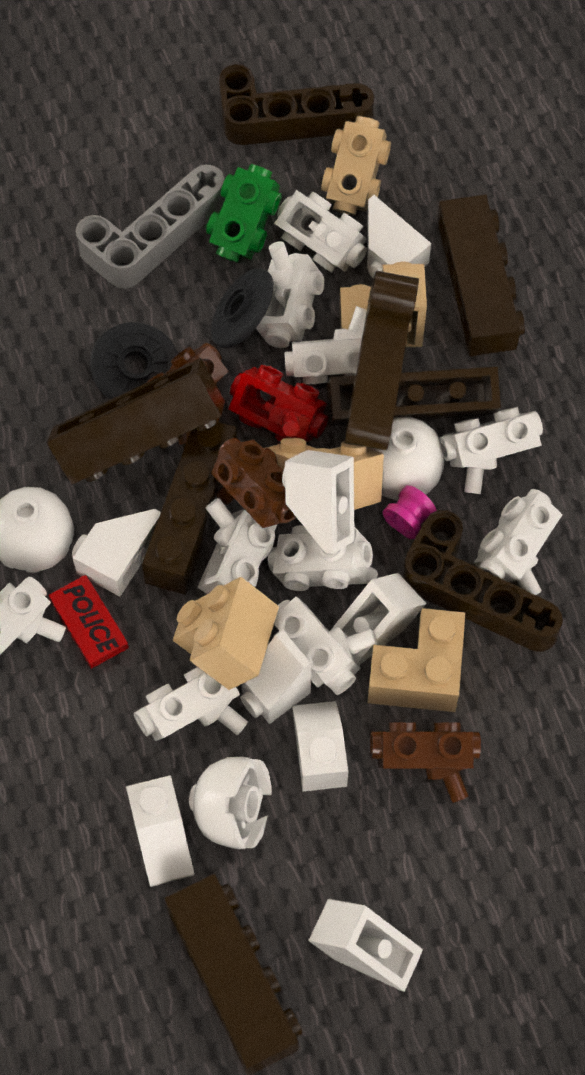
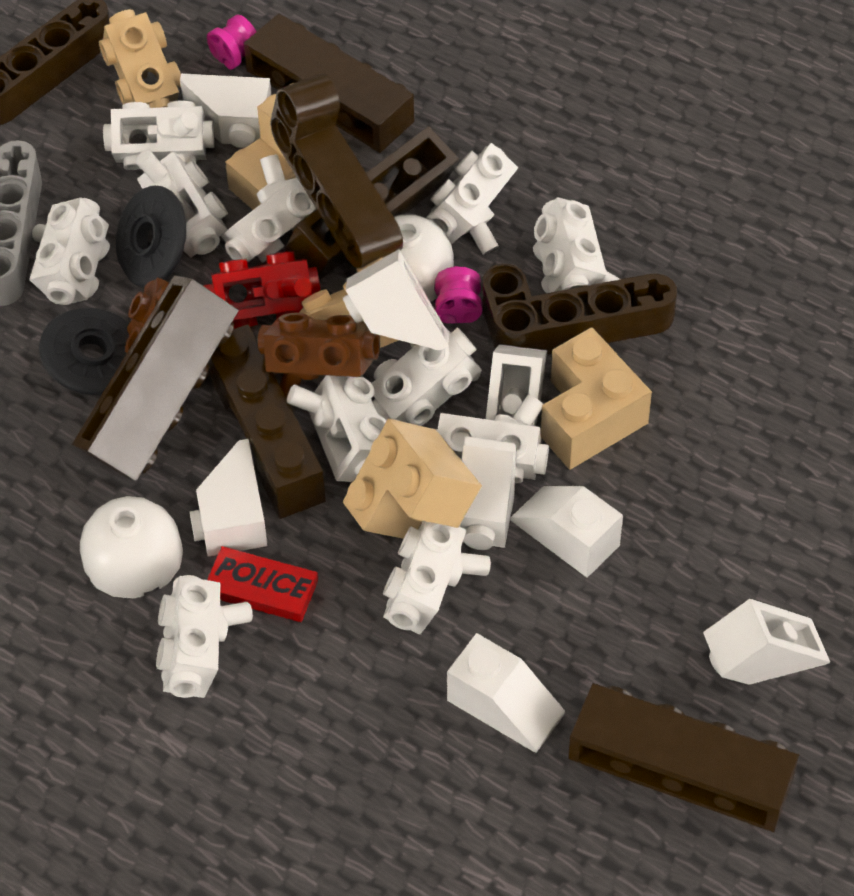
camera: 40 degrees left, 10 degrees down
white cylinder [189,757,271,849] -> none
green brick [206,164,282,263] -> none
reddish brown brick [370,722,481,803] -> none
none -> white brick [29,198,110,305]
none -> dark pink wheel [206,14,257,70]

